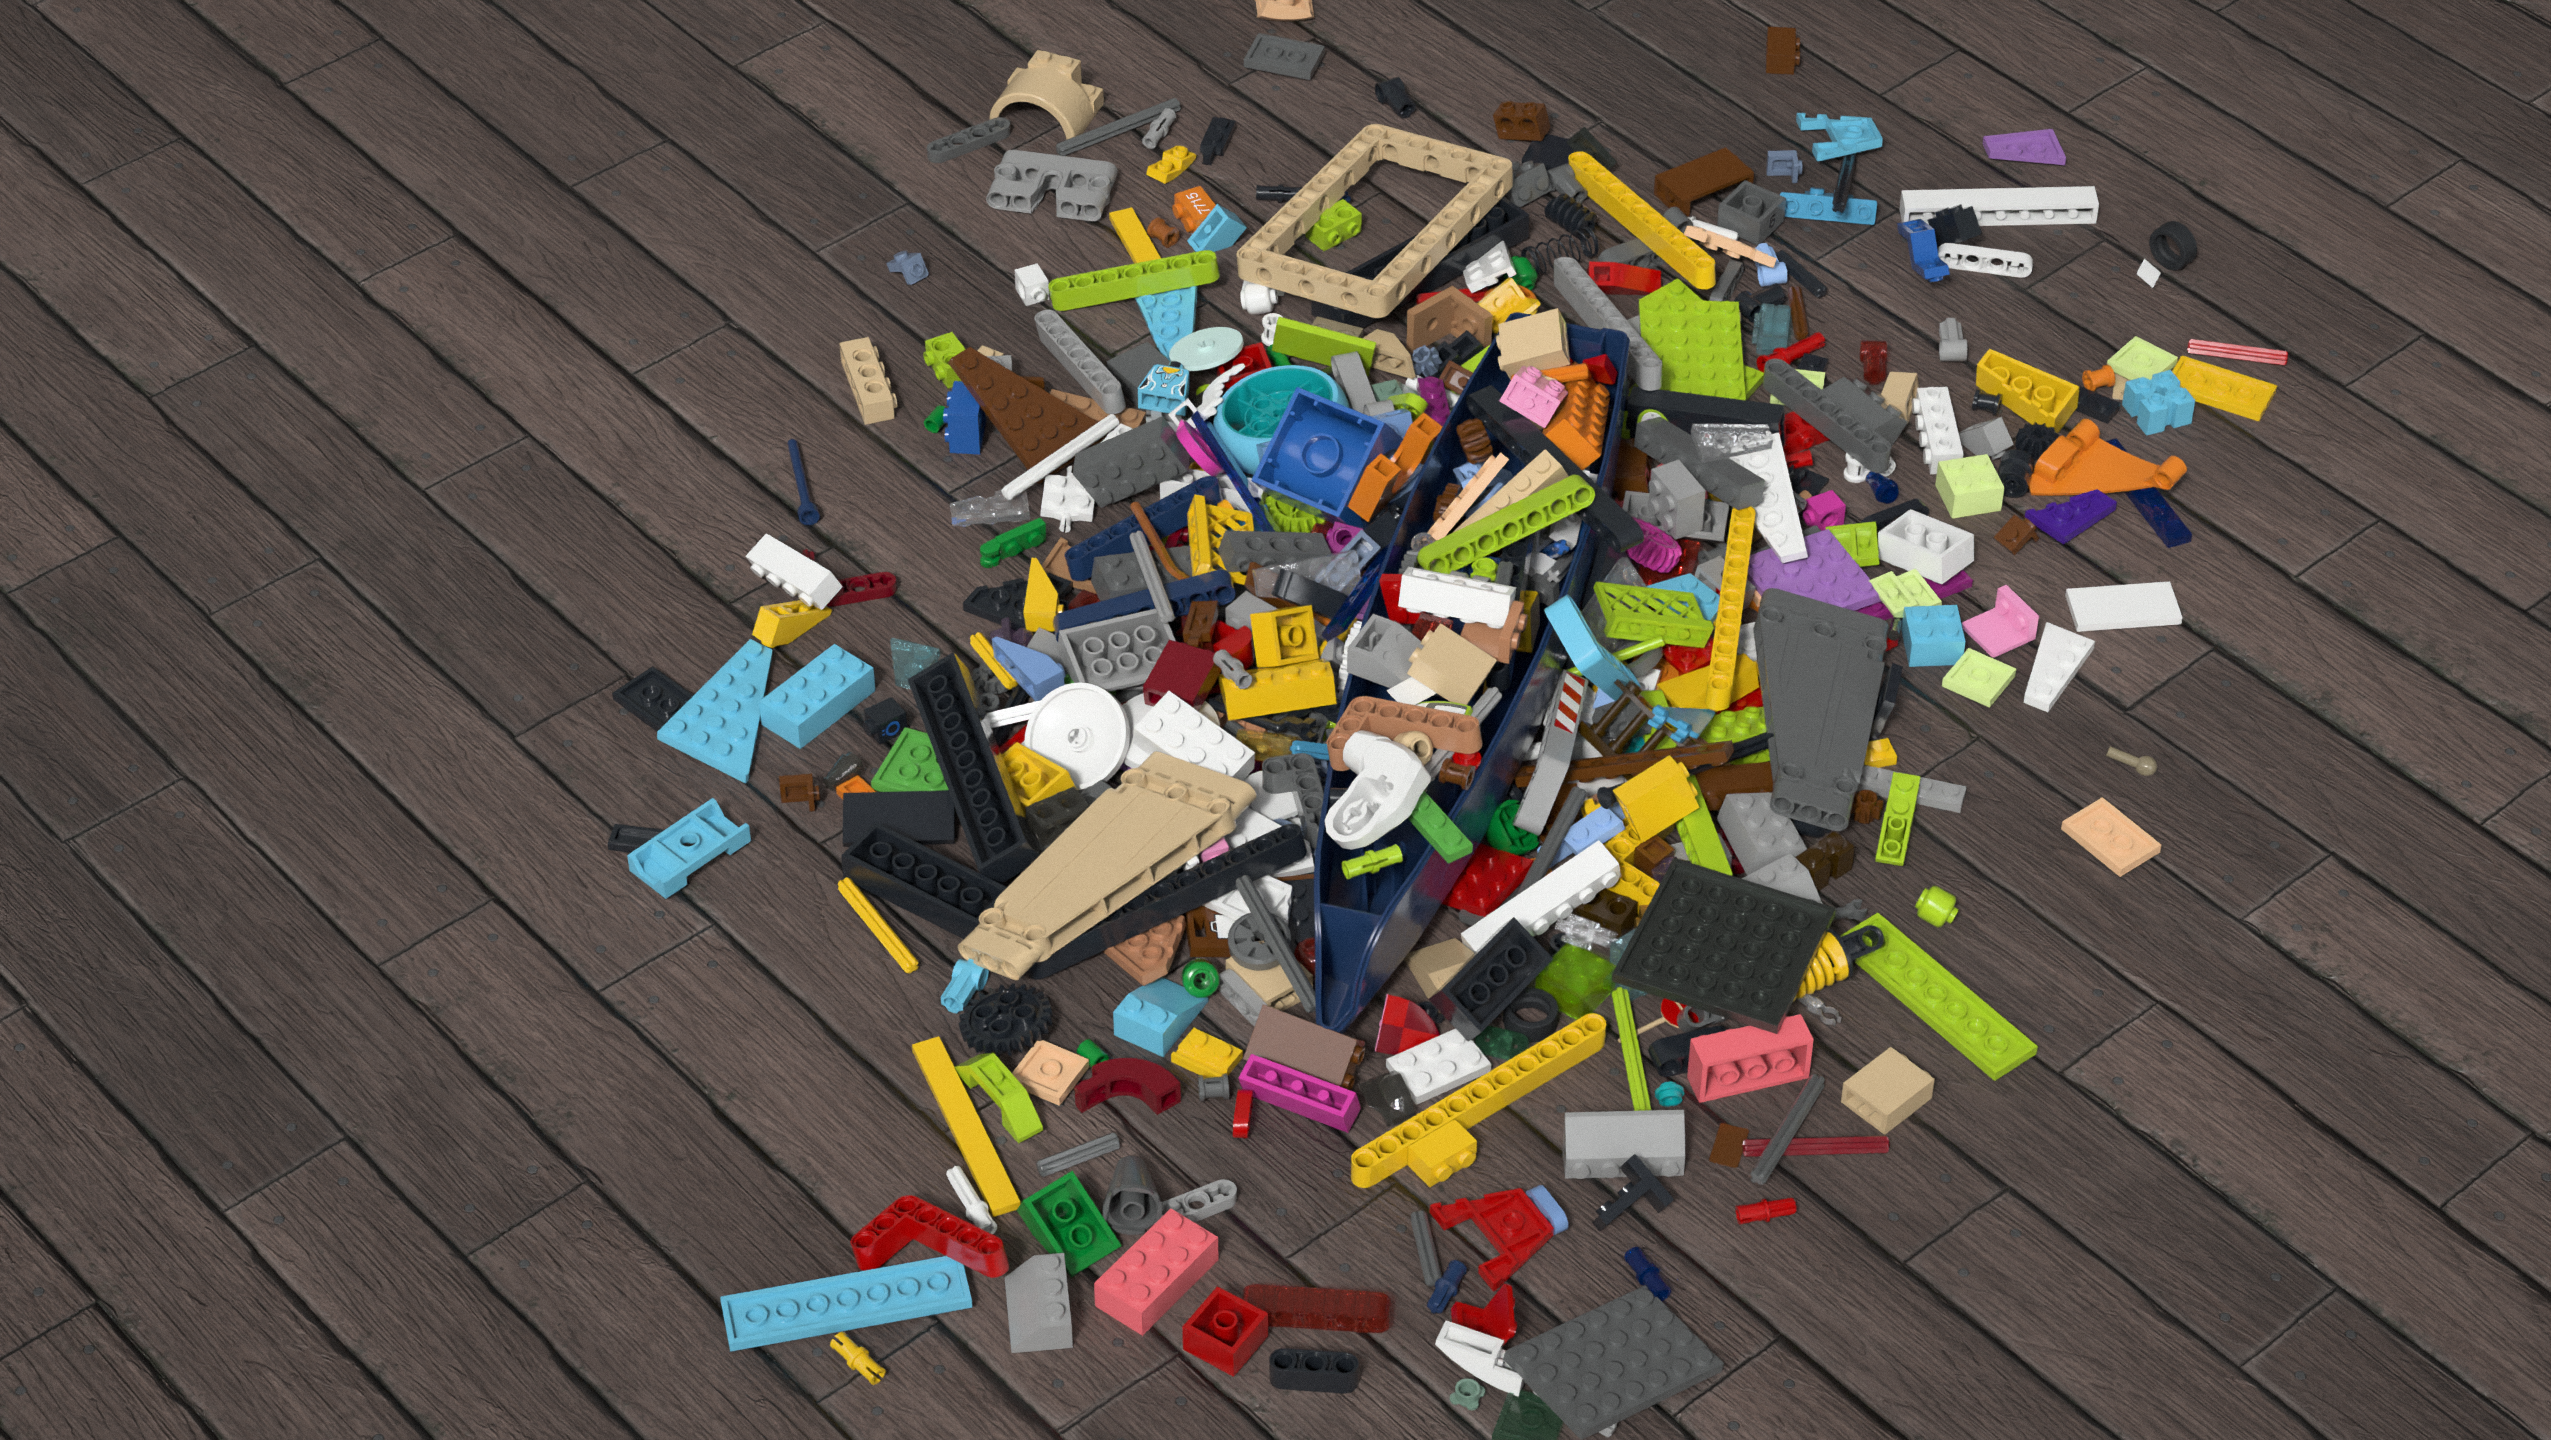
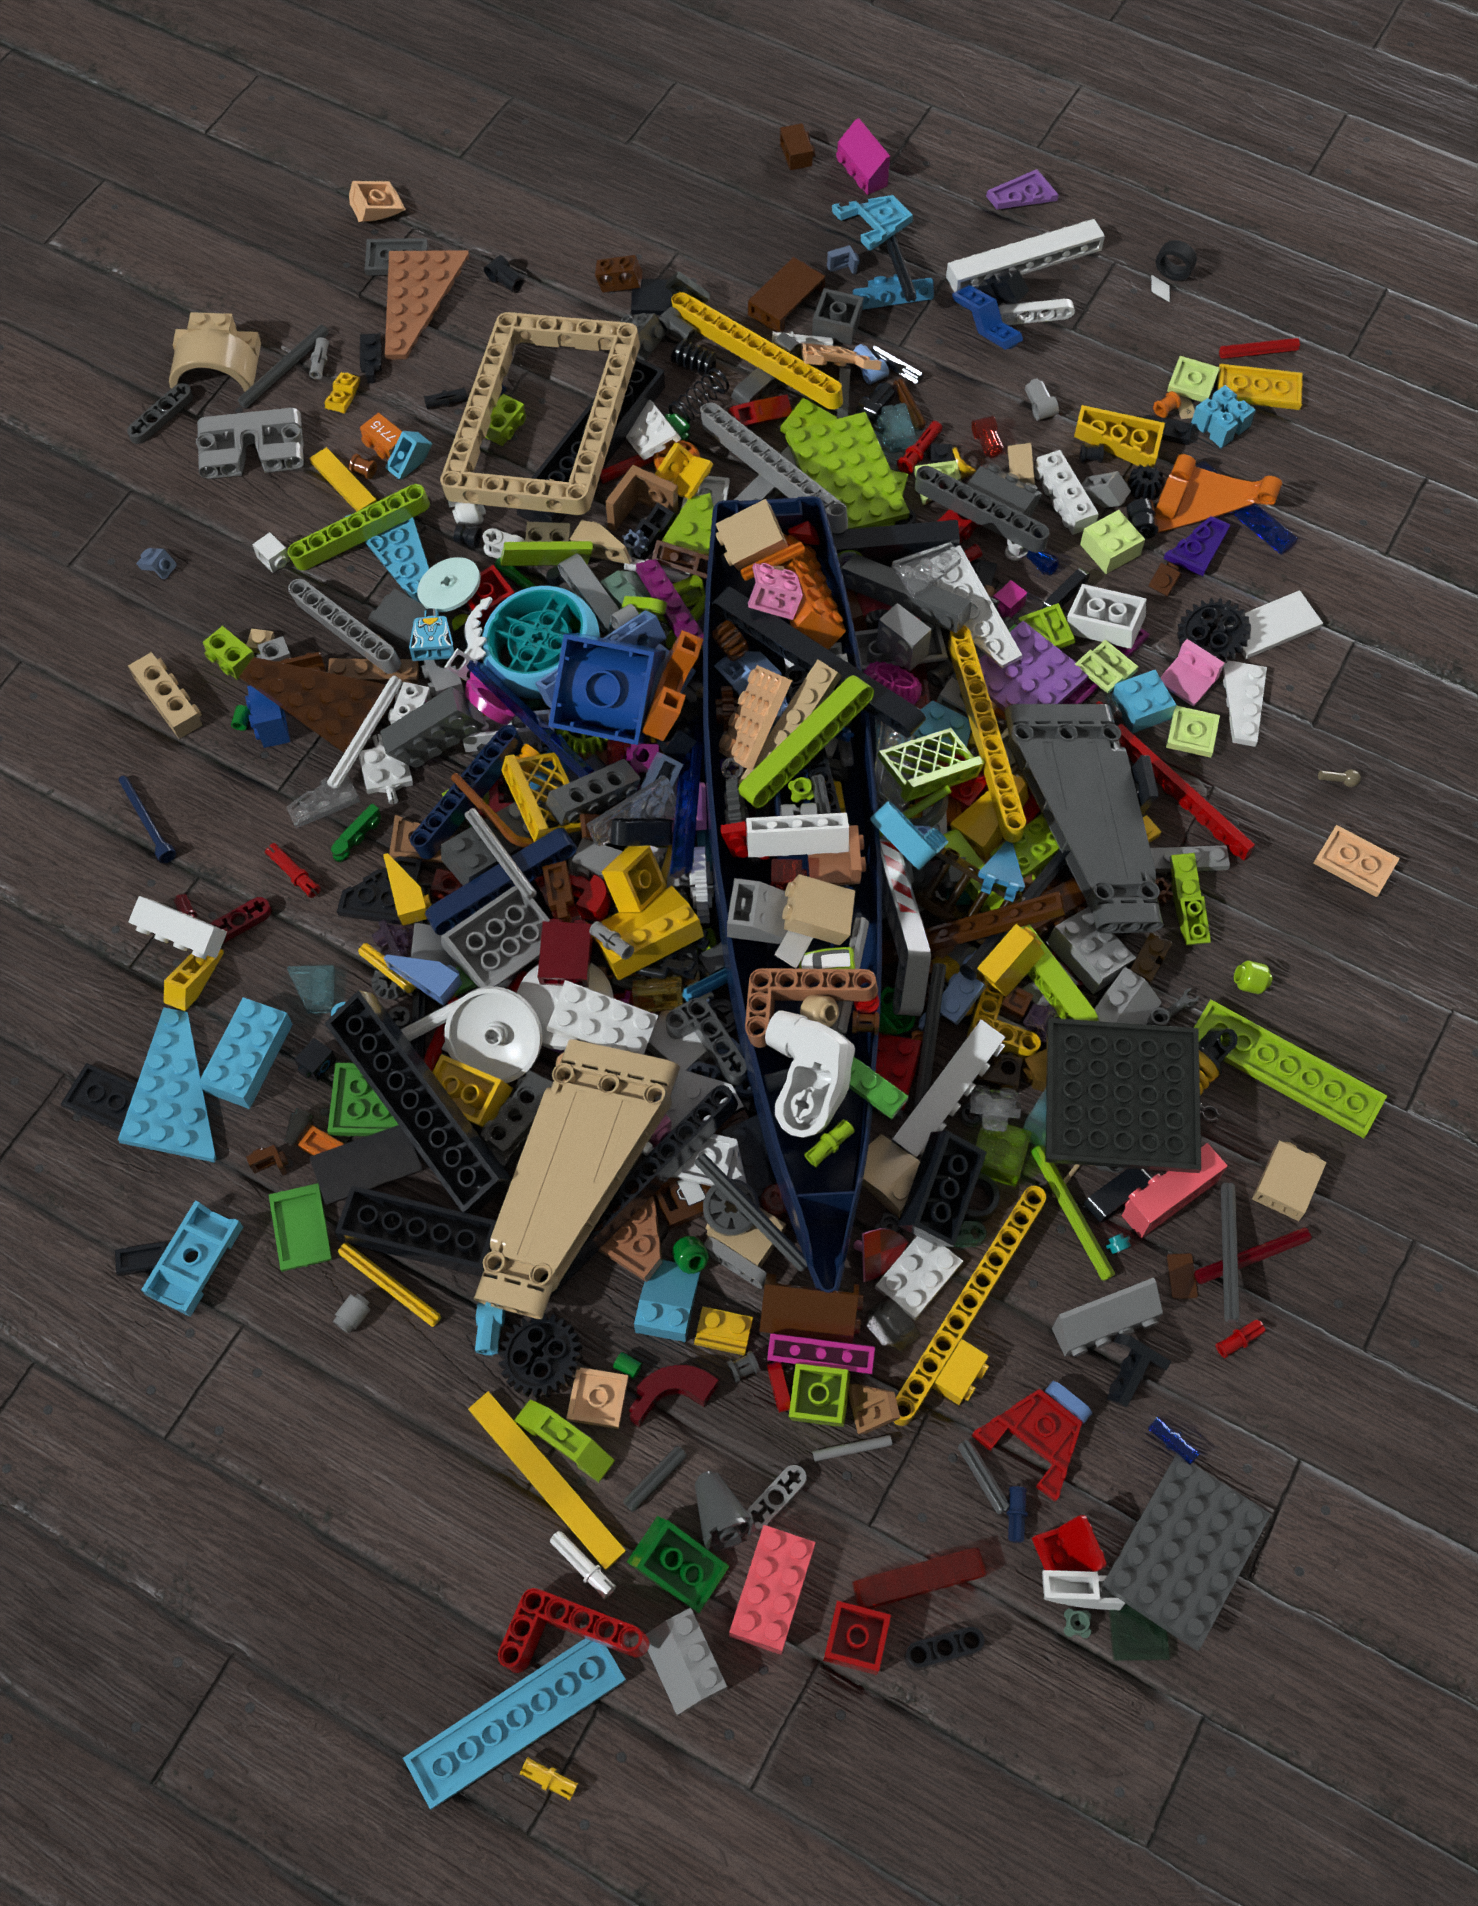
camera: 20 degrees left, 20 degrees up
none -> red pin [265,843,321,898]
none -> bright green piece [269,1183,332,1272]
none -> light grey brick [333,1293,370,1334]
none -> nougat wing [385,251,469,360]
none -> black wheel [453,521,482,548]
none -> lime brick [789,1364,850,1427]
none -> light grey bar [812,1435,892,1462]
none -> dark pink slope [836,118,890,195]
none -> medium nougat wing [848,1384,900,1434]
none -> yellow piece [952,447,976,479]
none -> red plate [1118,724,1255,861]
none -> black gear [1177,598,1251,663]

